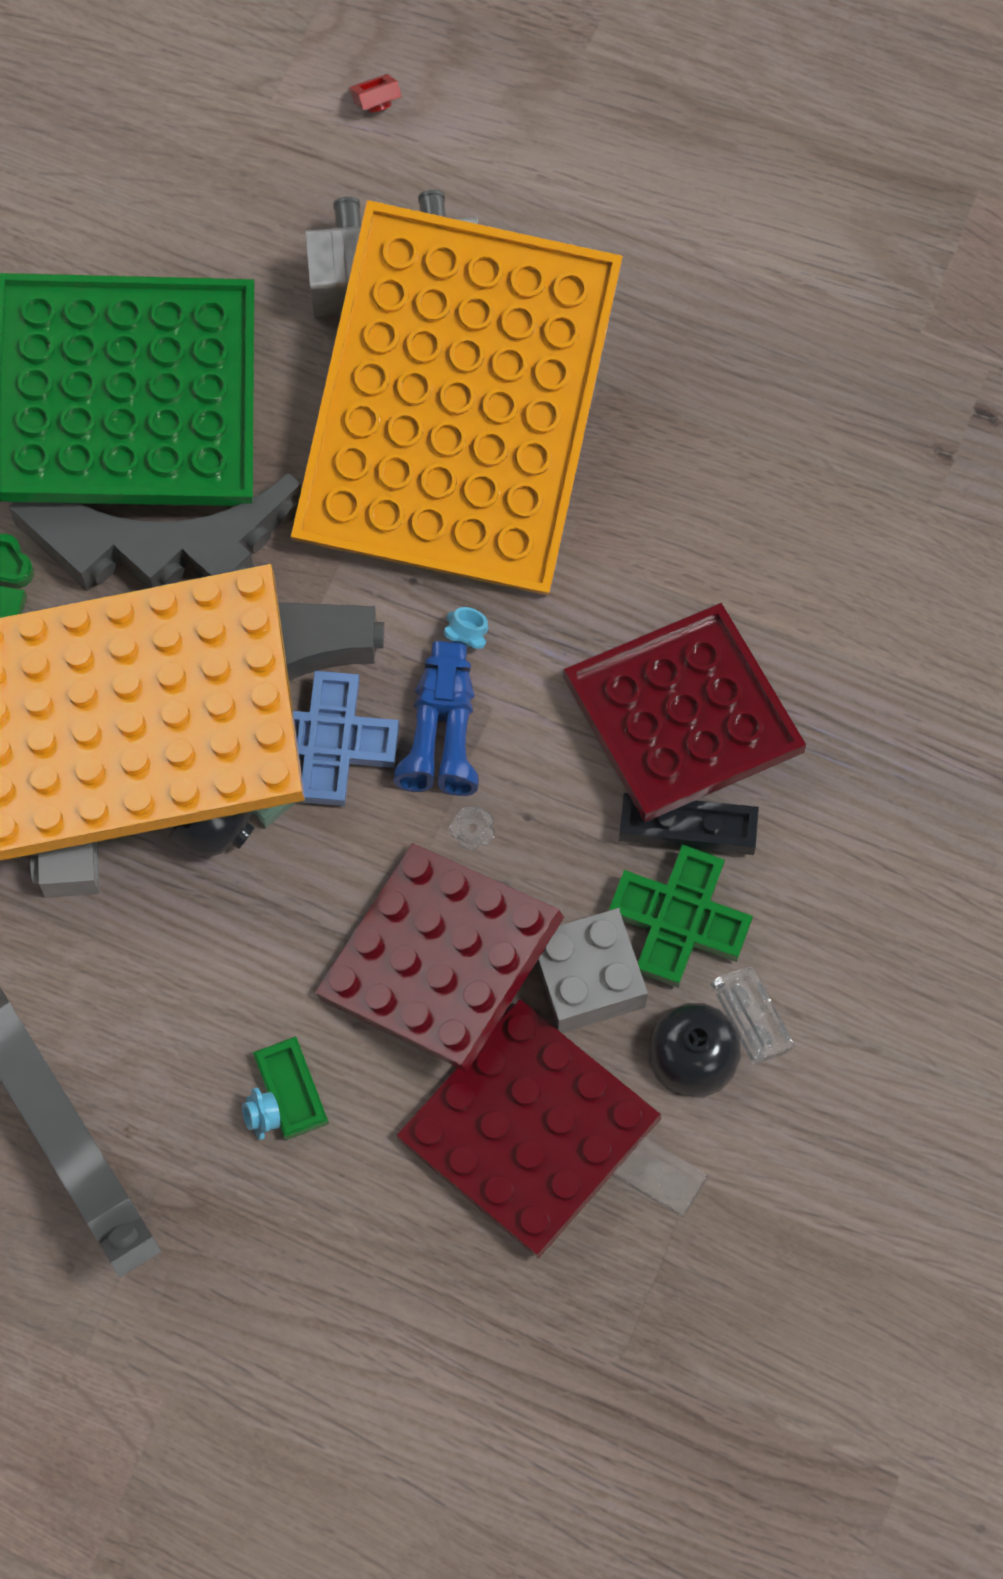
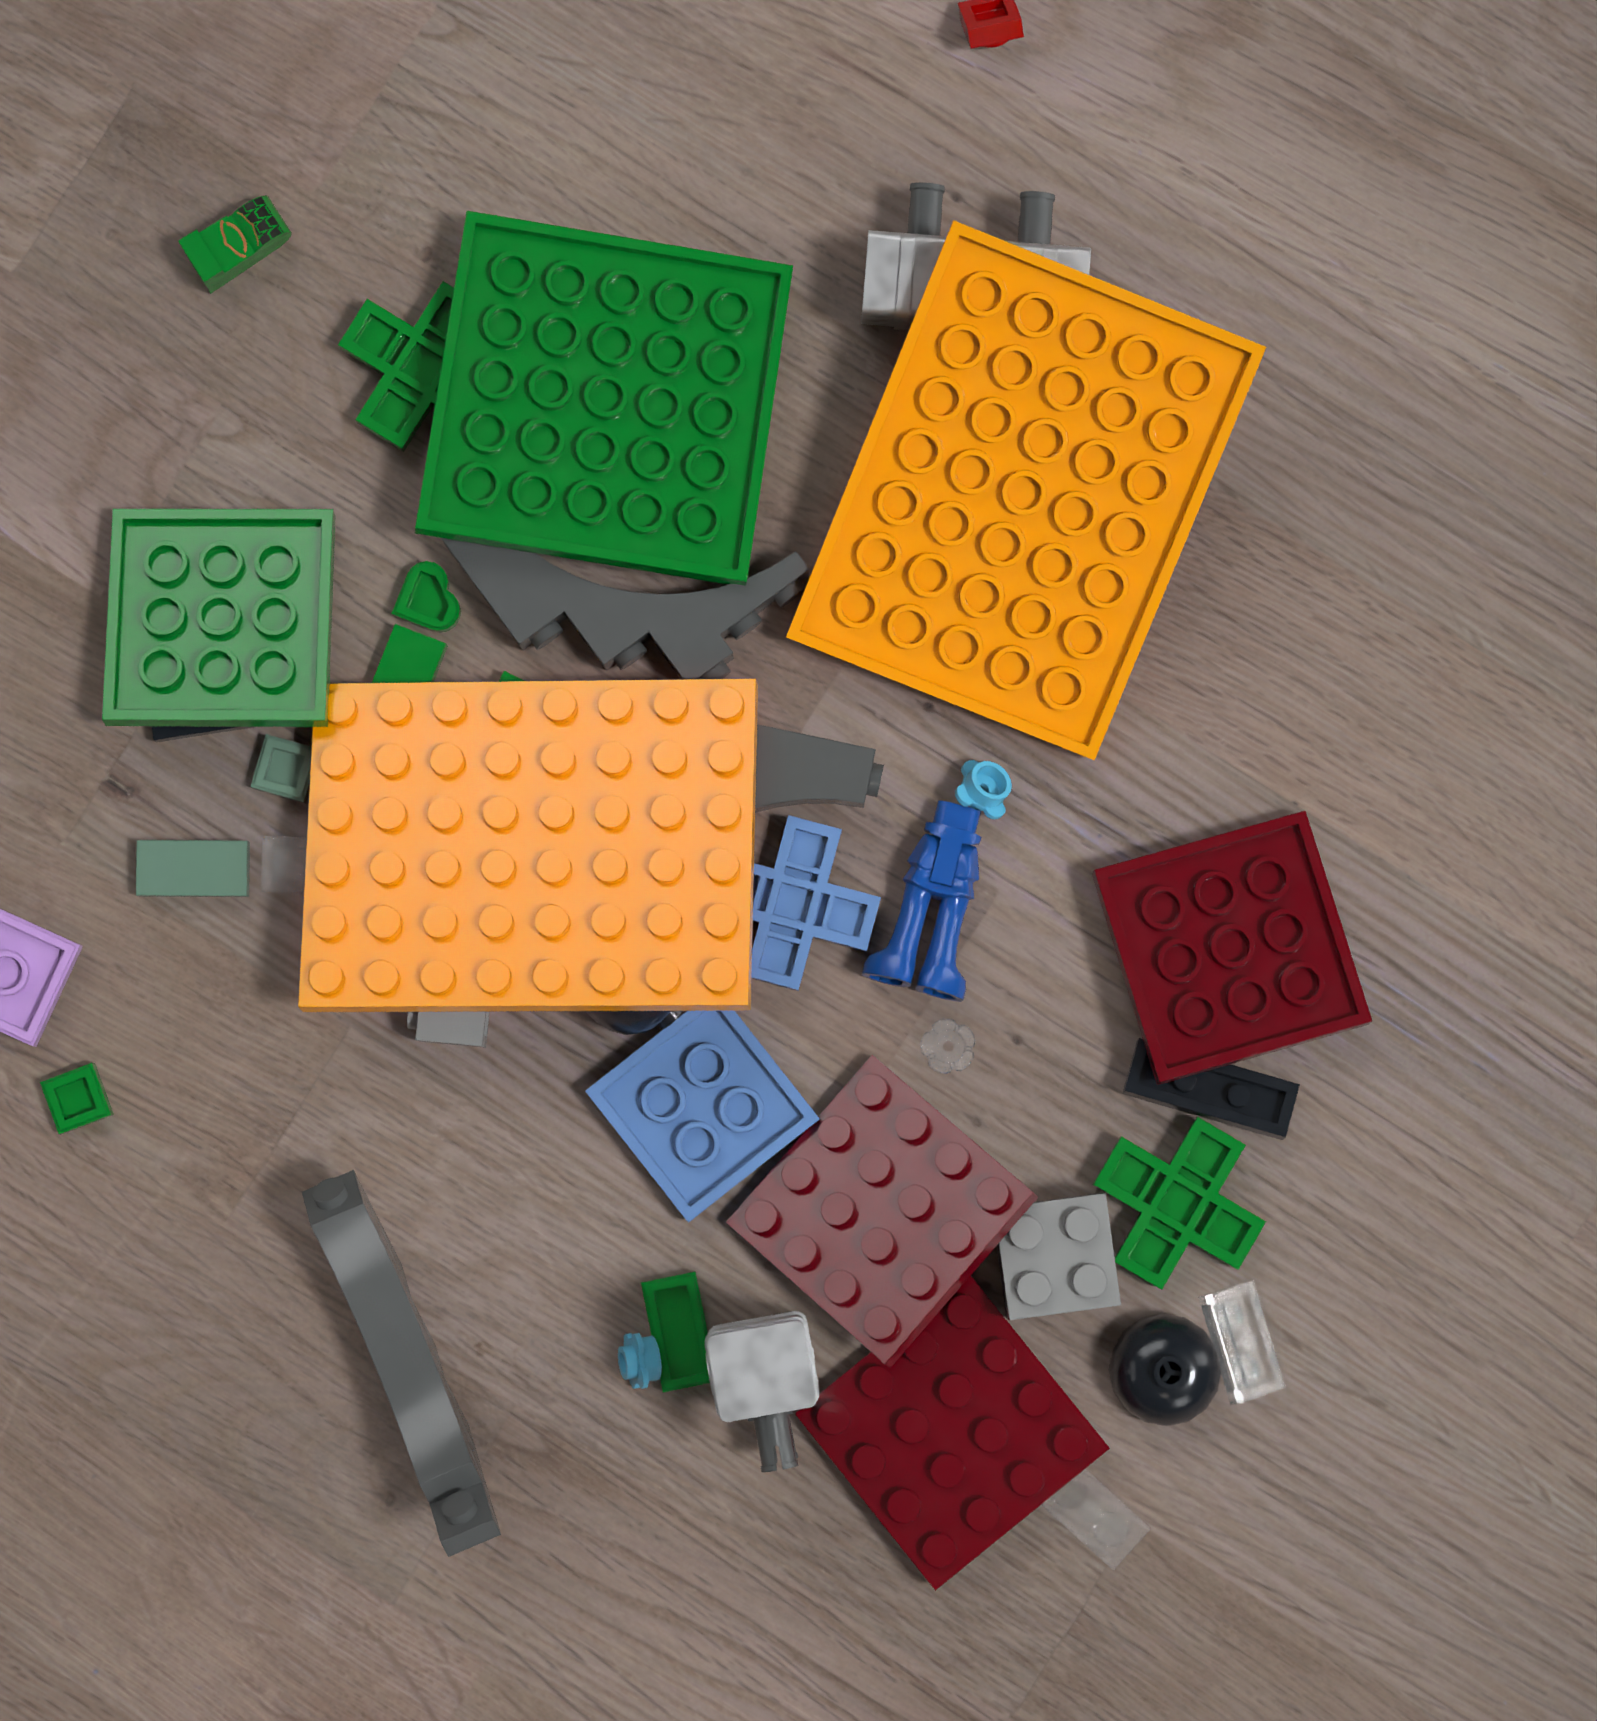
camera: 10 degrees right, 15 degrees up
none -> medium blue plate [585,1011,820,1223]
none -> flat silver piece [705,1311,819,1472]

